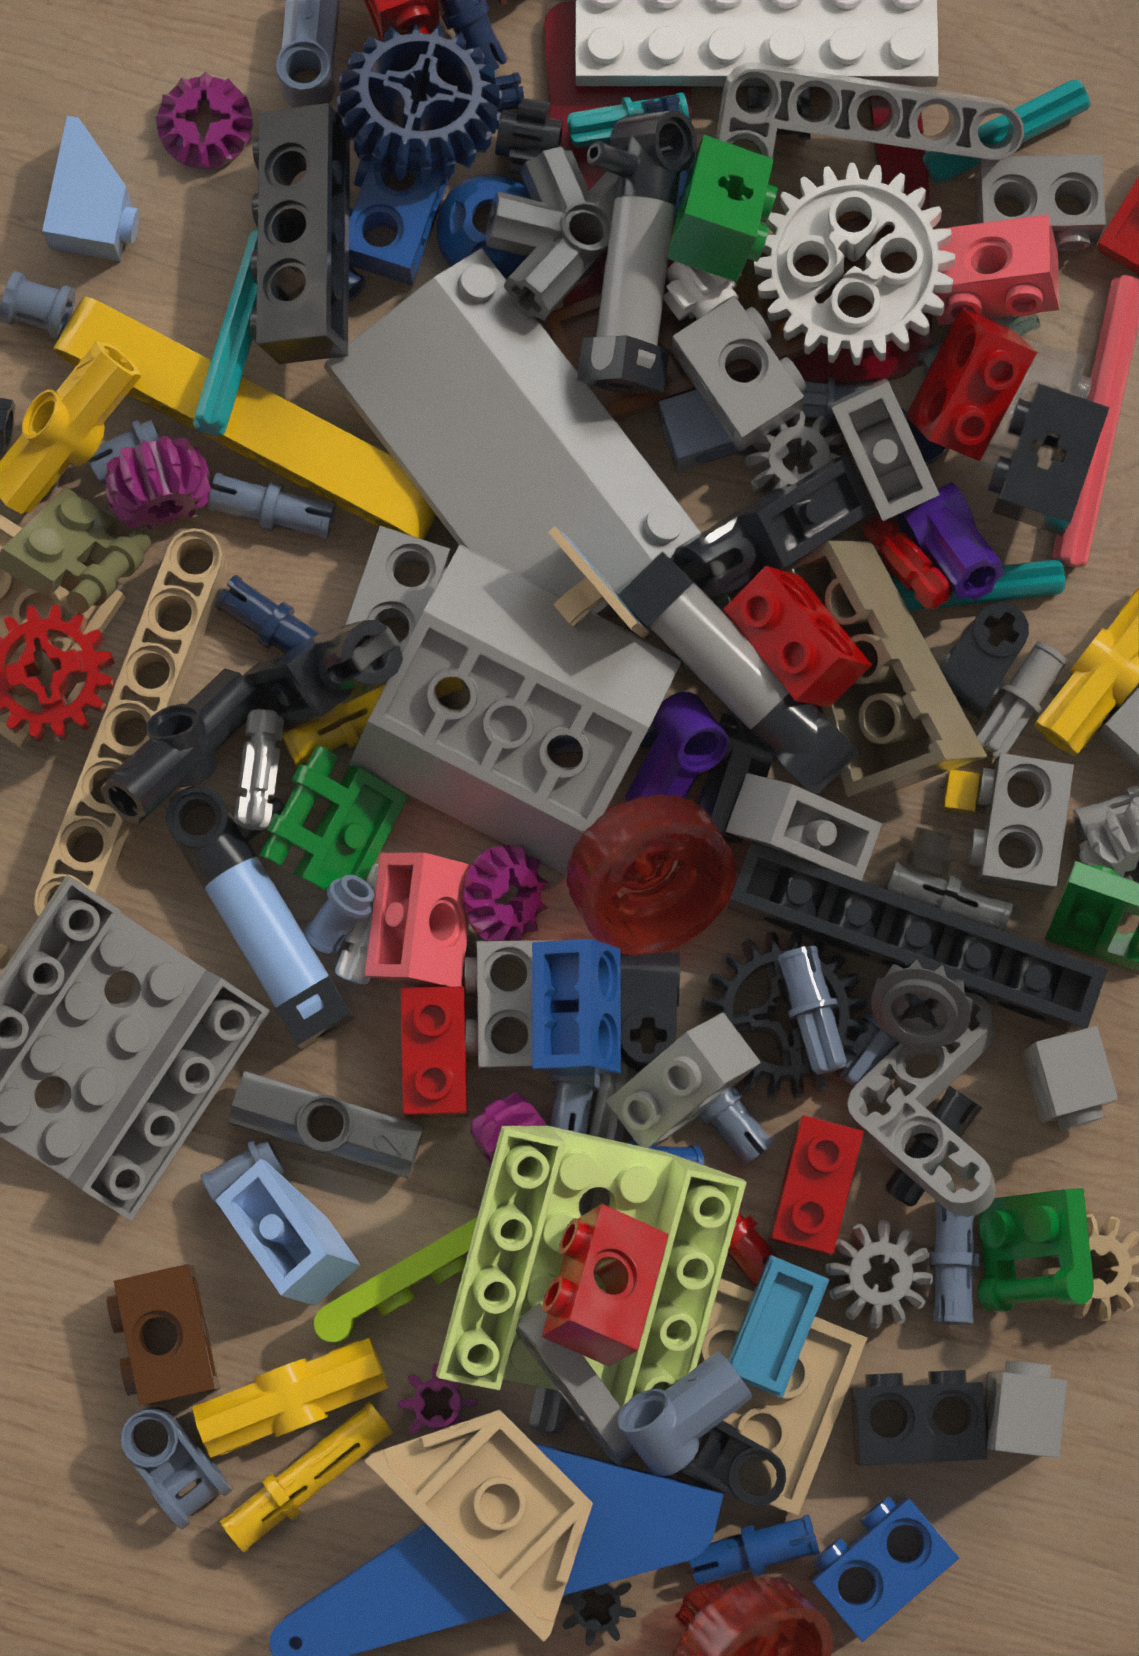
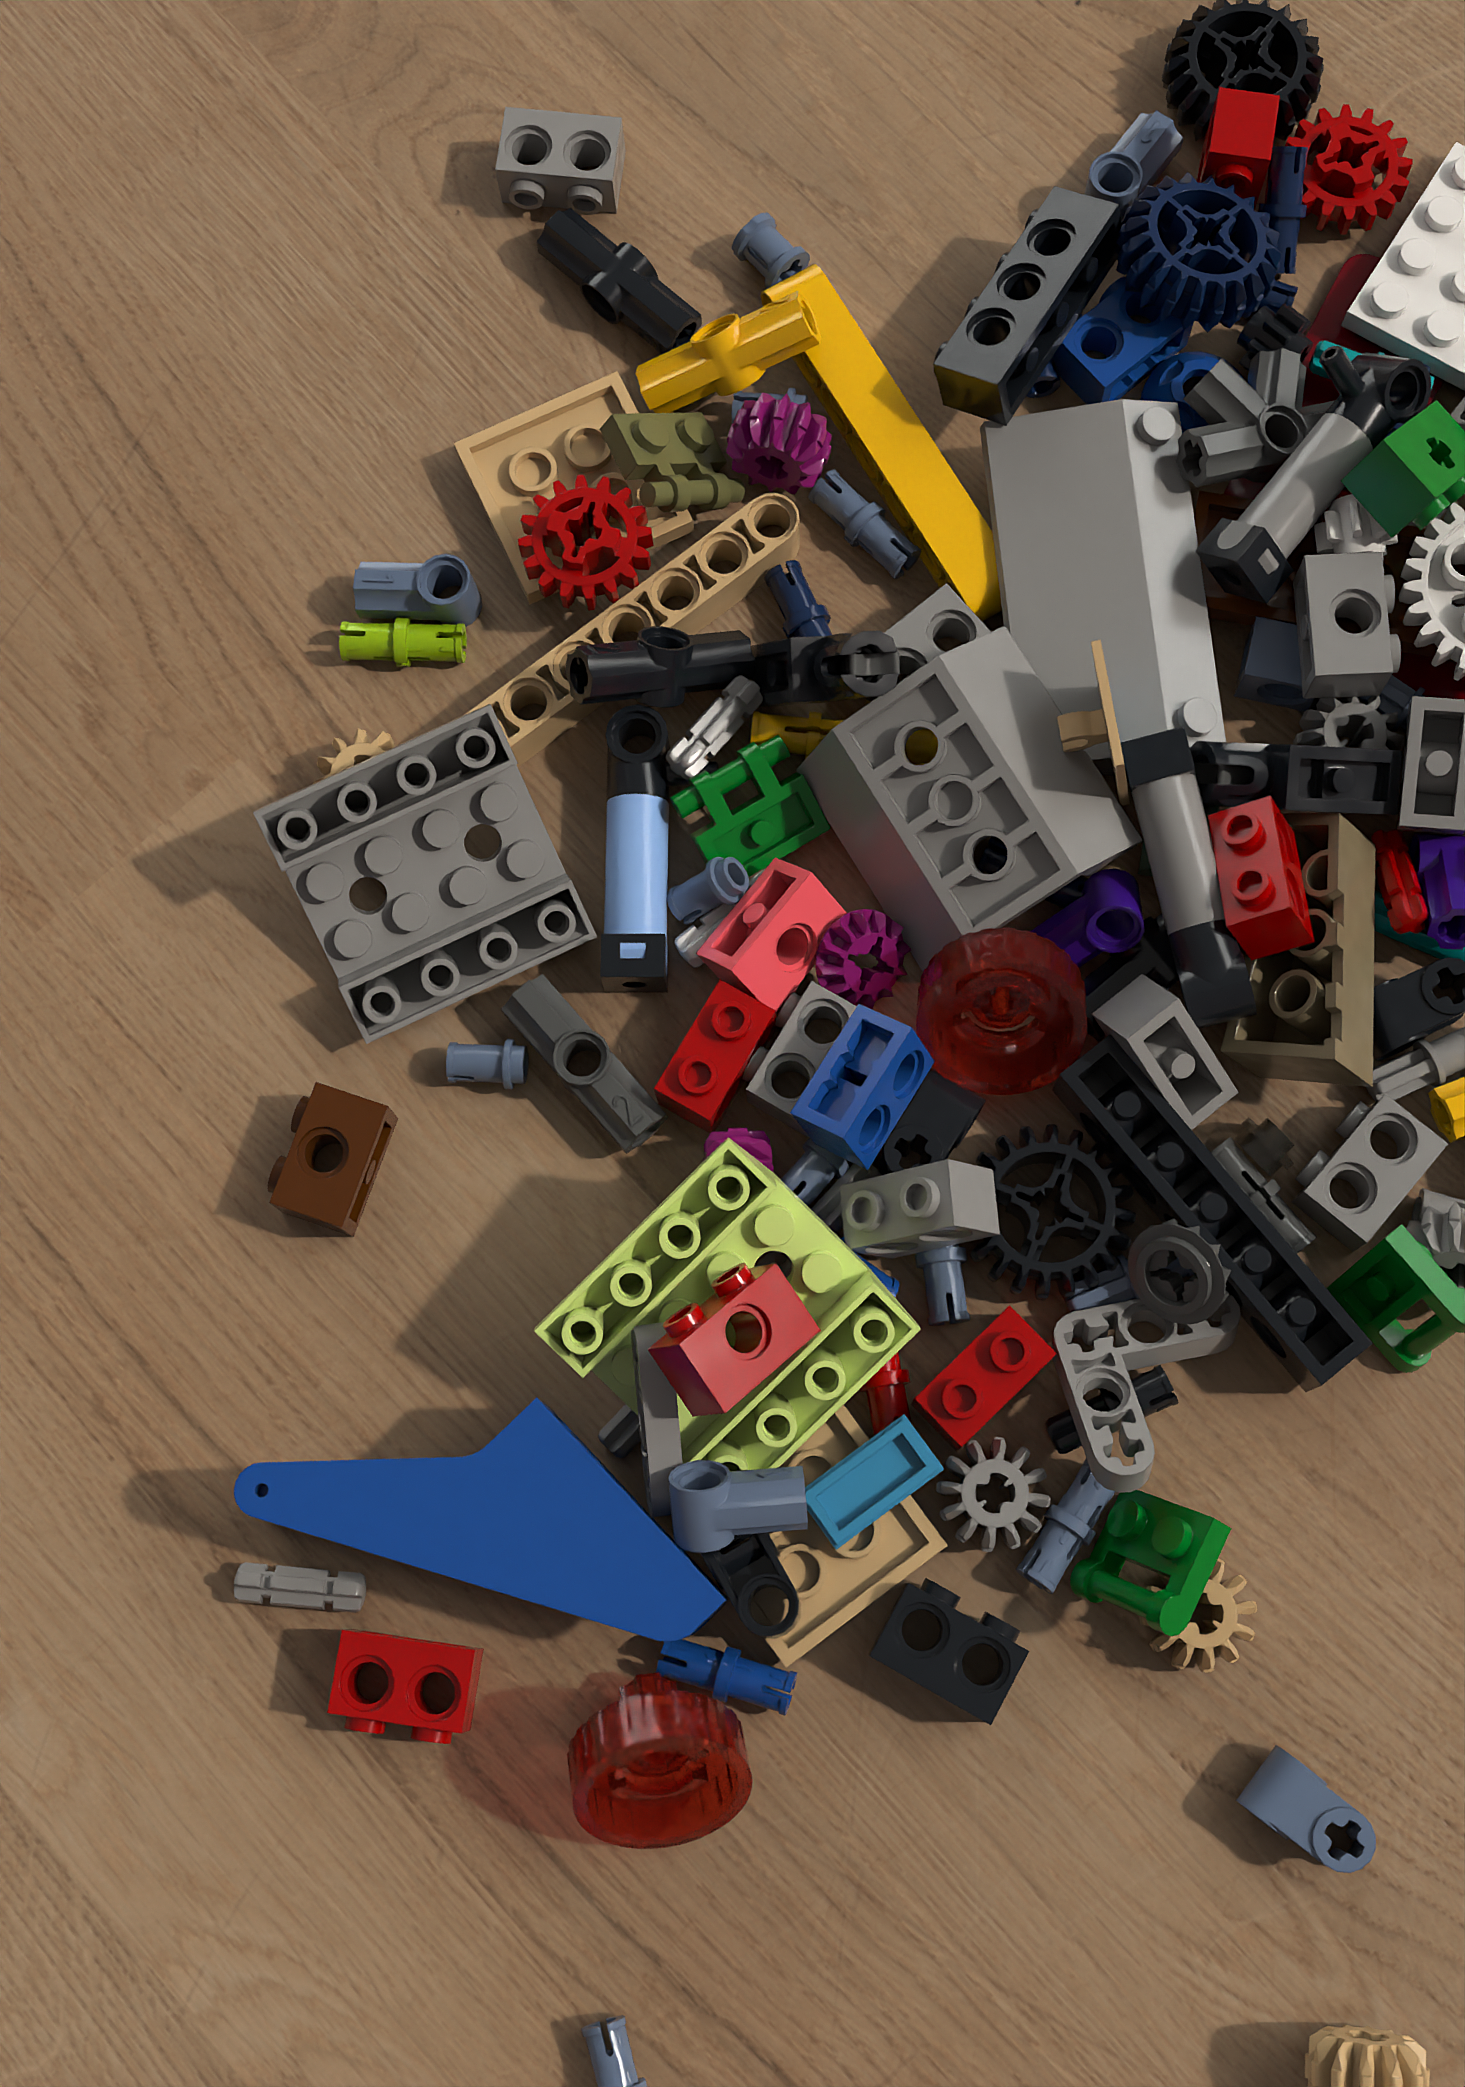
camera: 40 degrees right, 5 degrees down
light blue slope [42,116,140,262] -> none
sand blue piece [121,1407,233,1530] -> none
magenta gear [156,72,253,169] -> none
yellow piece [192,1338,389,1458] -> none
teal axle [193,229,258,437] -> none
light blue slope [215,1159,361,1306] -> none
yellow pin [219,1401,394,1553] -> none
lime plate [314,1217,477,1343] -> none
tan wing [364,1410,593,1642] -> none
magenta gear [398,1363,478,1433] -> none
black gear [561,1581,636,1646] -> none
sand blue axle [777,945,847,1074] -> none
blue brick [808,1496,959,1642] -> none
yellow piece [942,770,981,815] -> none
light grey brick [985,1361,1067,1458] -> none
light grey brick [1021,1026,1118,1131] -> none

